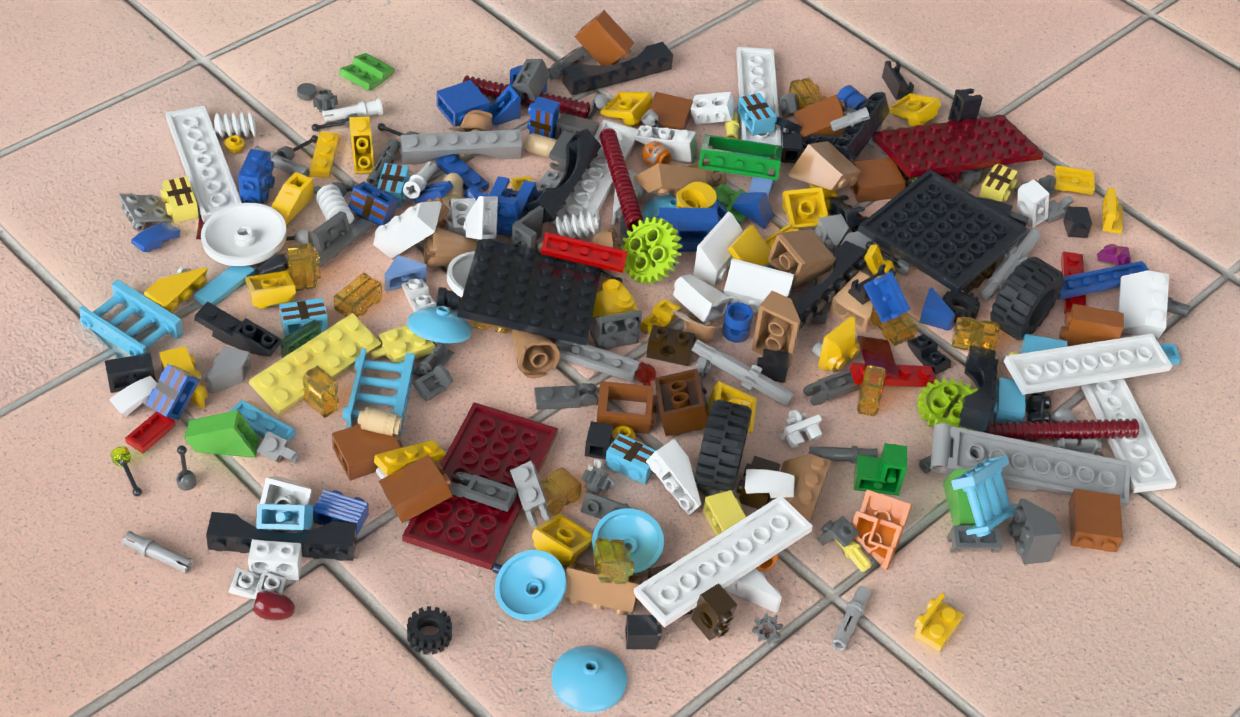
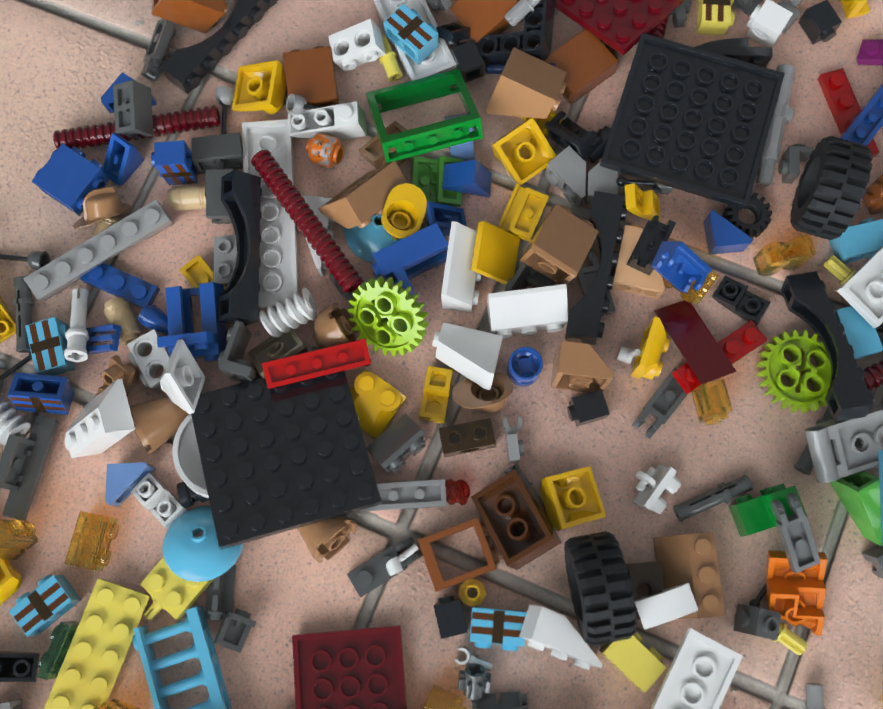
camera: 15 degrees left, 30 degrees up
light grey piece [691,340,794,406] -> none
none -> white hand [386,544,419,576]
none -> dark grey hinge [771,493,821,574]

